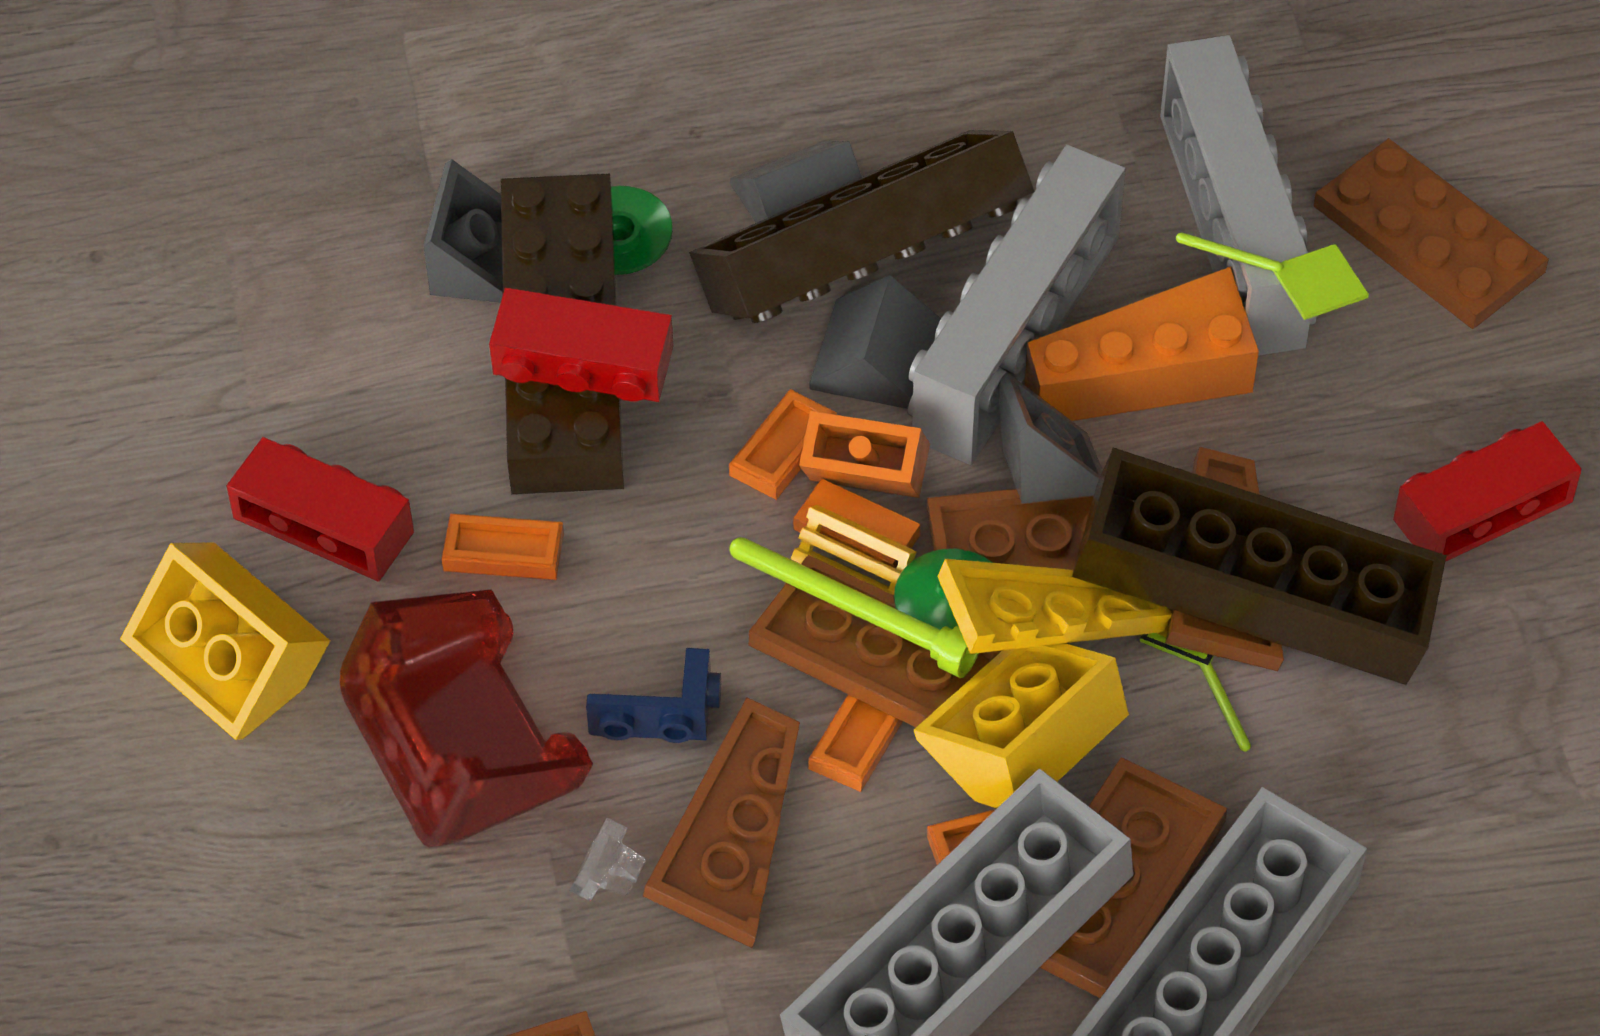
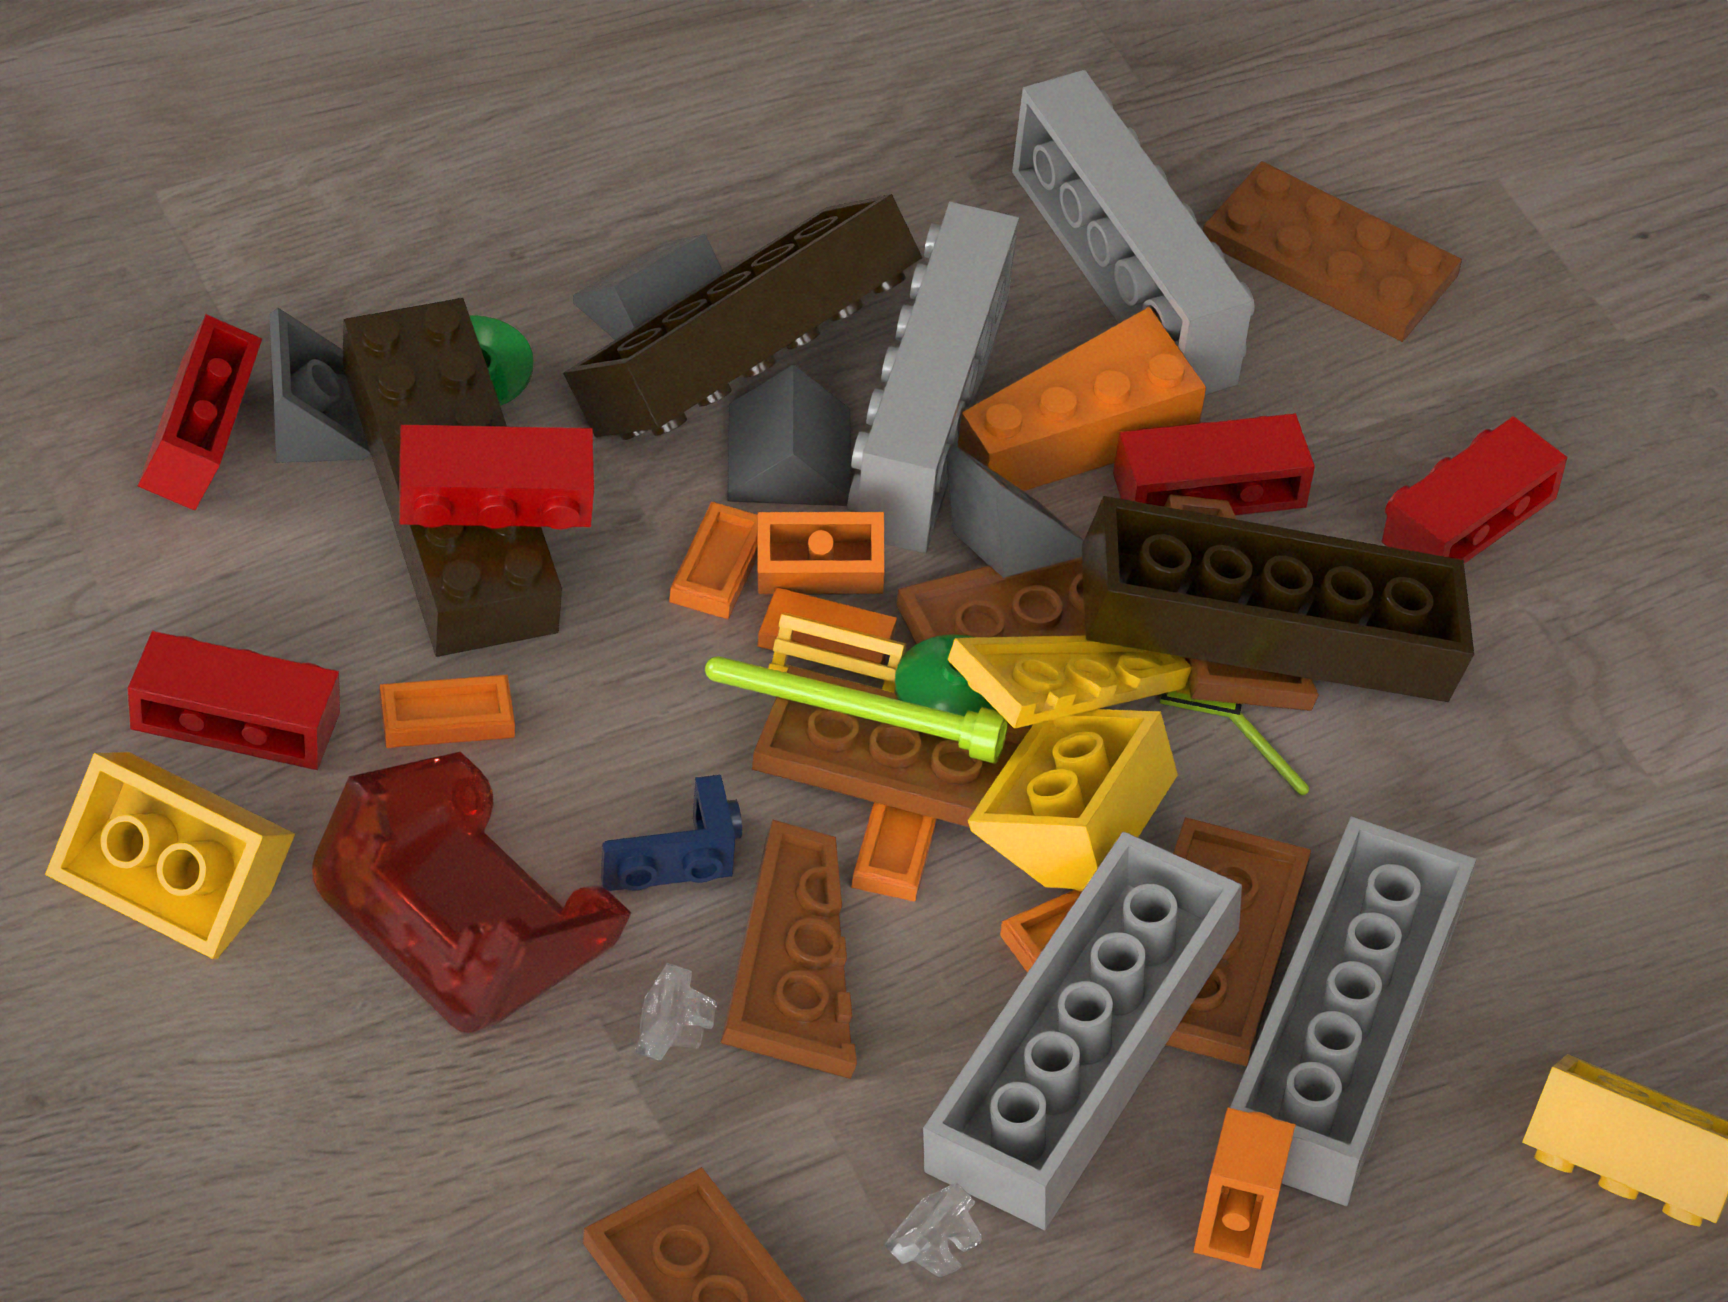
camera: 20 degrees left, 5 degrees down
lime piece [1176,232,1369,320] -> none
none -> red brick [138,314,262,511]
none -> red brick [1113,413,1315,516]

